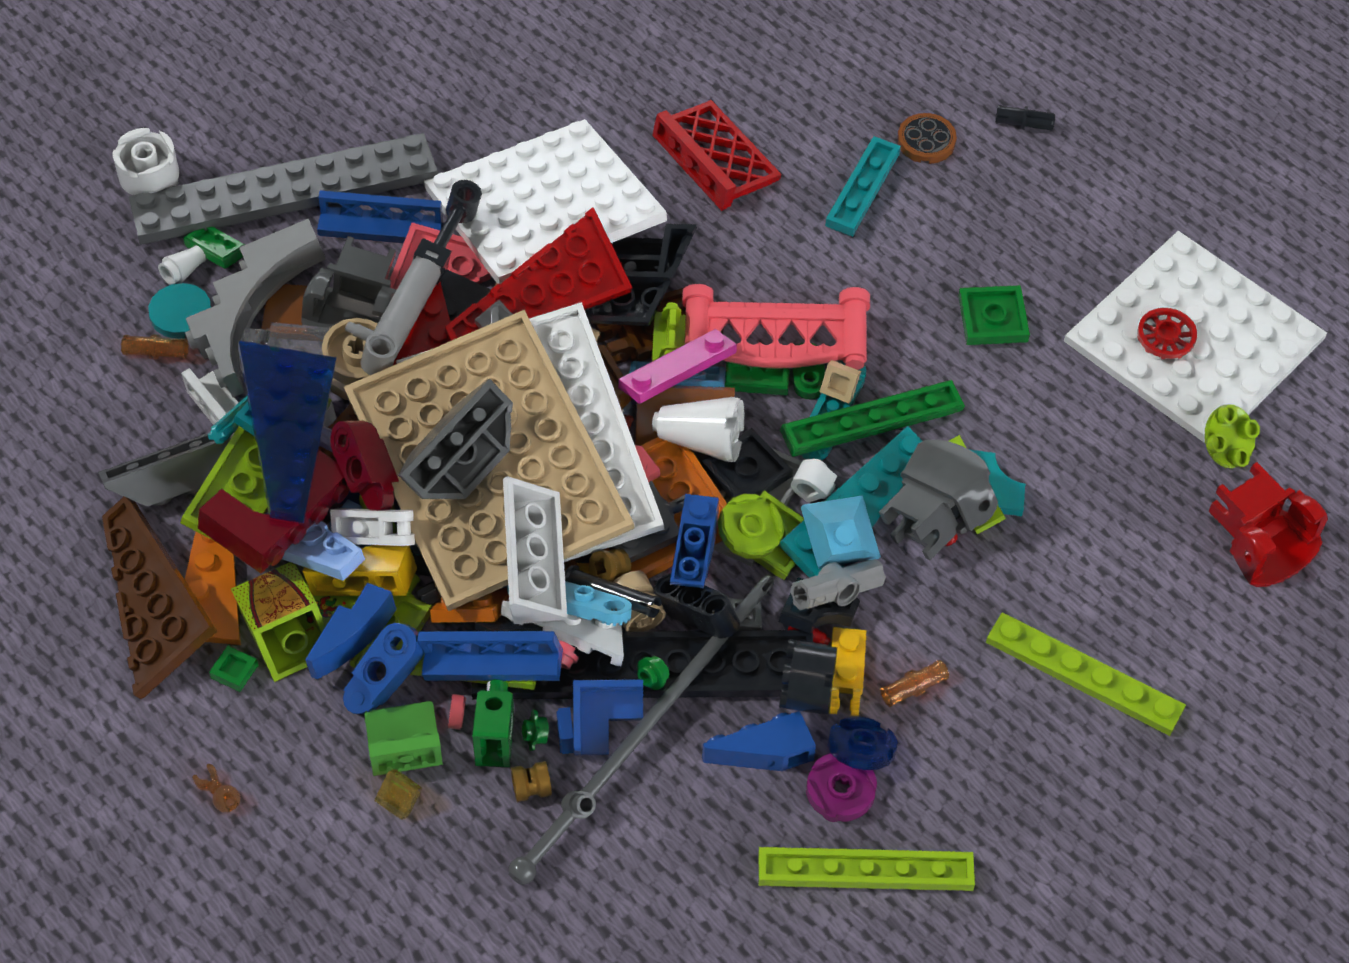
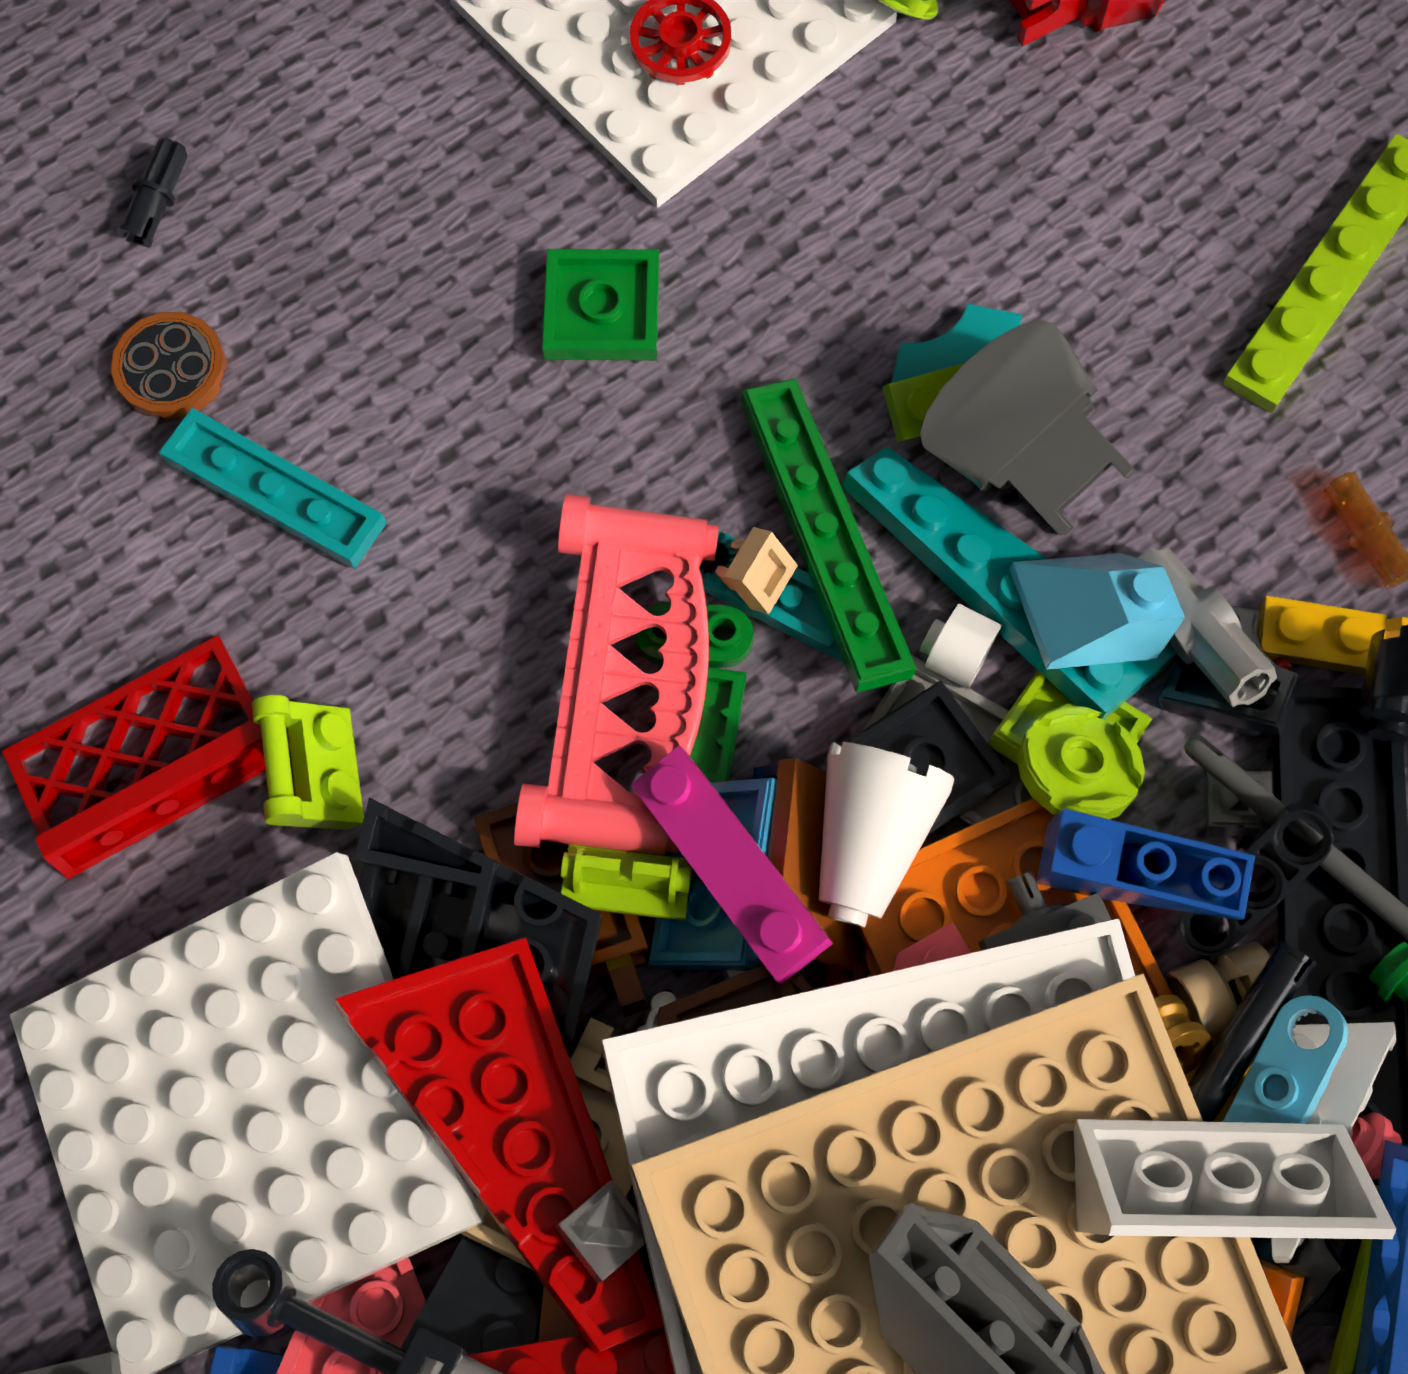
camera: 80 degrees left, 15 degrees up
none -> lime plate [251,695,364,830]

